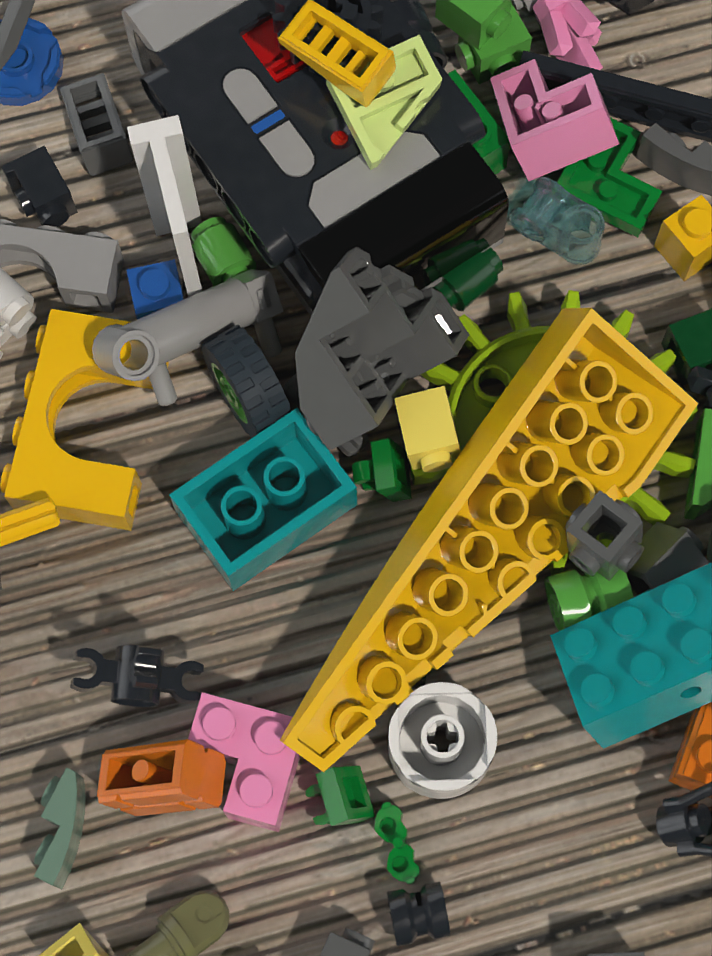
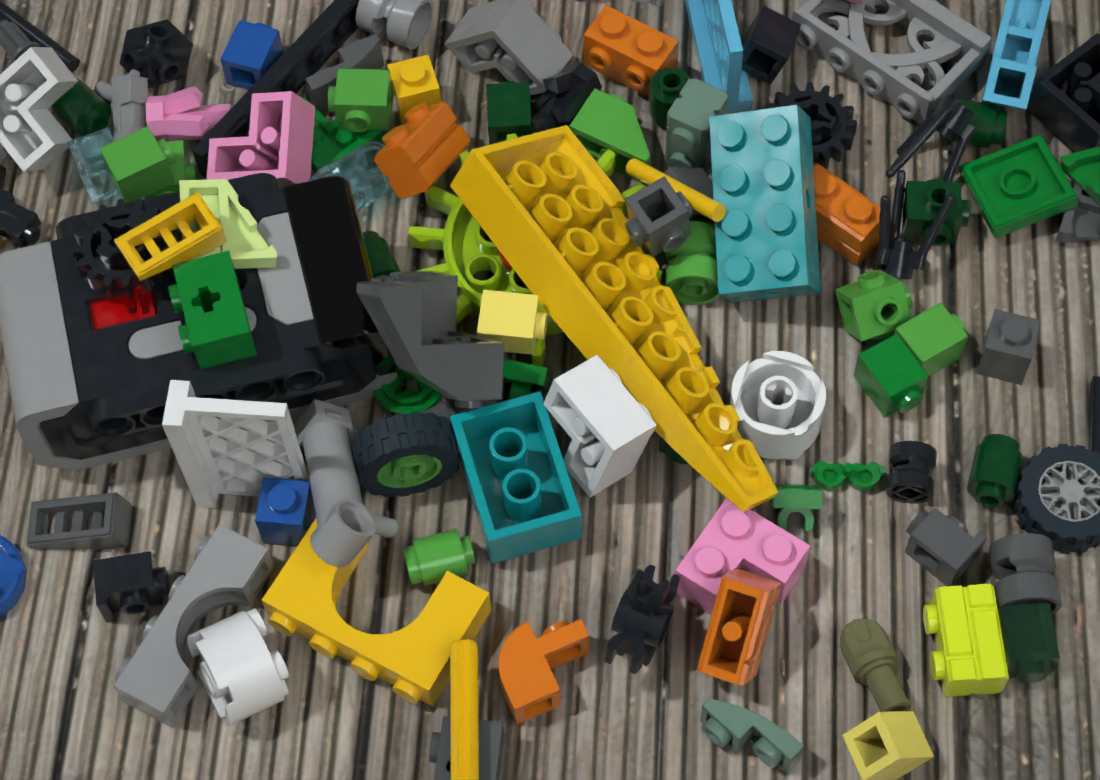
camera: 70 degrees left, 10 degrees down
none -> green brick [168,251,257,370]
none -> blue brick [220,20,284,90]
none -> bright green brick [328,69,394,132]
none -> orange brick [373,101,471,199]
none -> bright green brick [402,529,476,586]
none -> orange brick [498,619,590,725]
none -> white brick [543,355,657,498]
none -> yellow bar [626,158,726,222]
none -> bright green brick [835,270,913,341]
none -> green brick [854,334,929,418]
none -> bright green brick [894,302,968,376]

